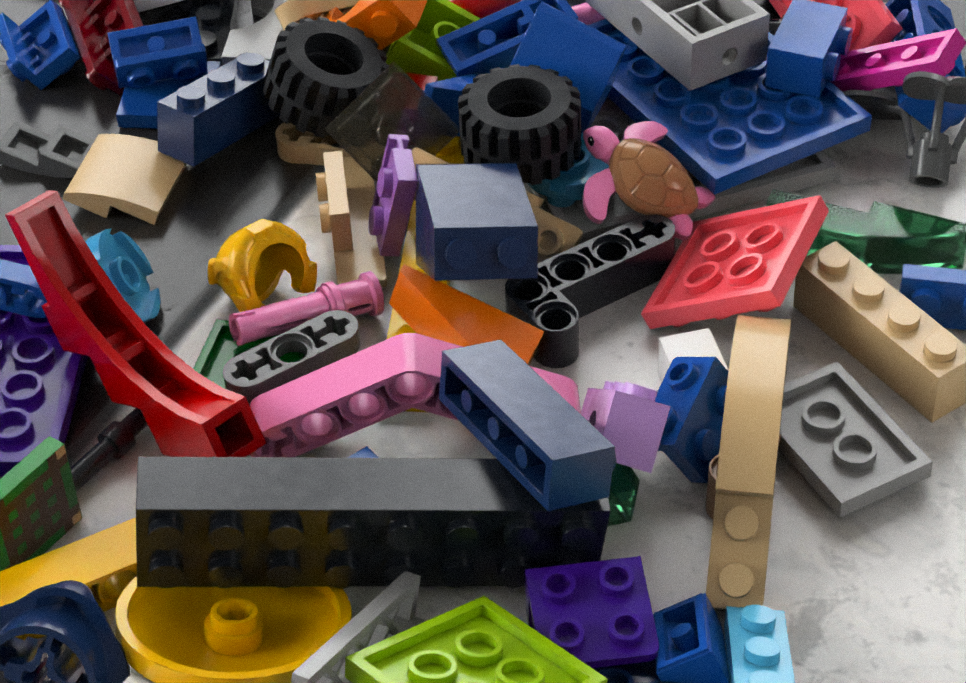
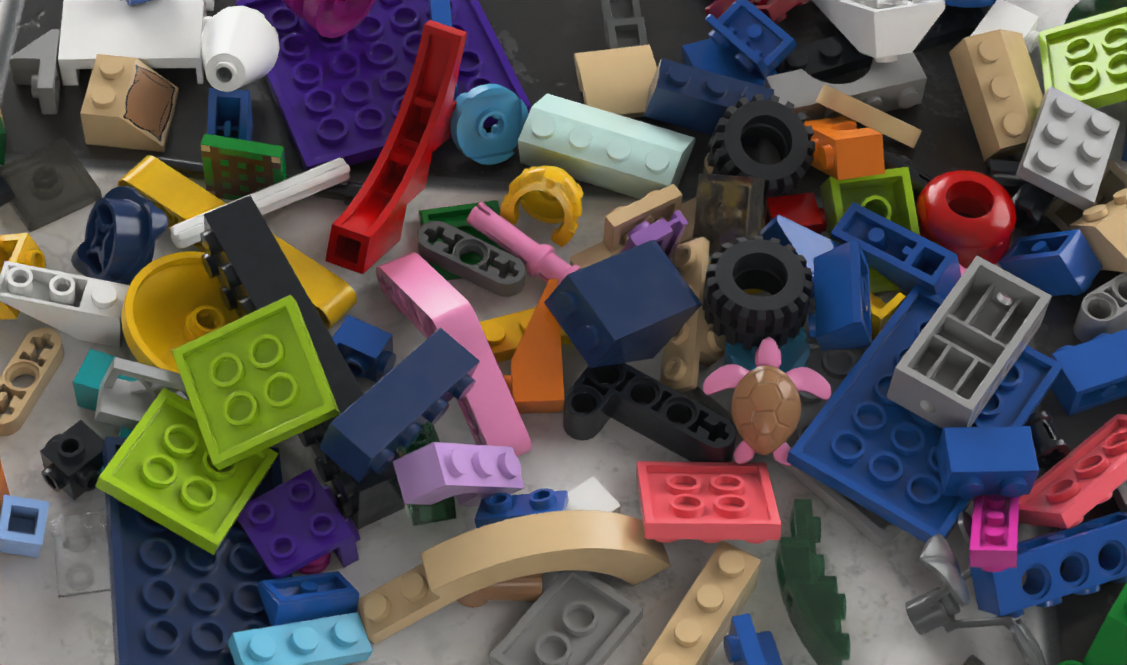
camera: 60 degrees right, 10 degrees up
none -> white axle [170,158,351,249]
none -> lime plate [171,295,340,470]
none -> light aqua slope [518,94,695,199]

